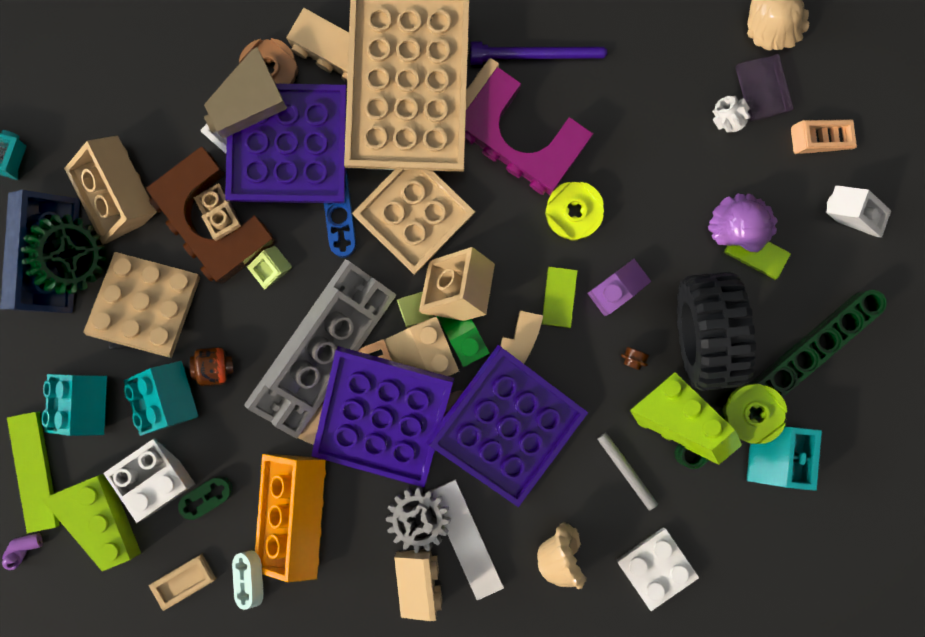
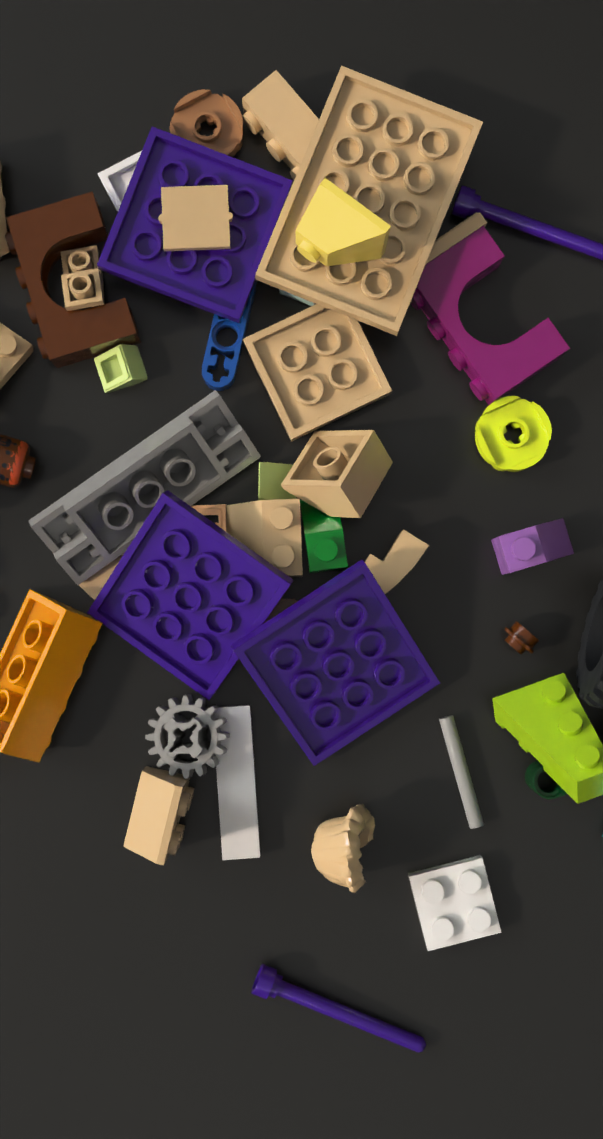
camera: 15 degrees right, 0 degrees up
dark tan slope [204,47,287,139] -> none
lime tile [541,267,578,328] -> none
none -> tan piece [158,185,233,251]
none -> light yellow slope [296,178,391,266]

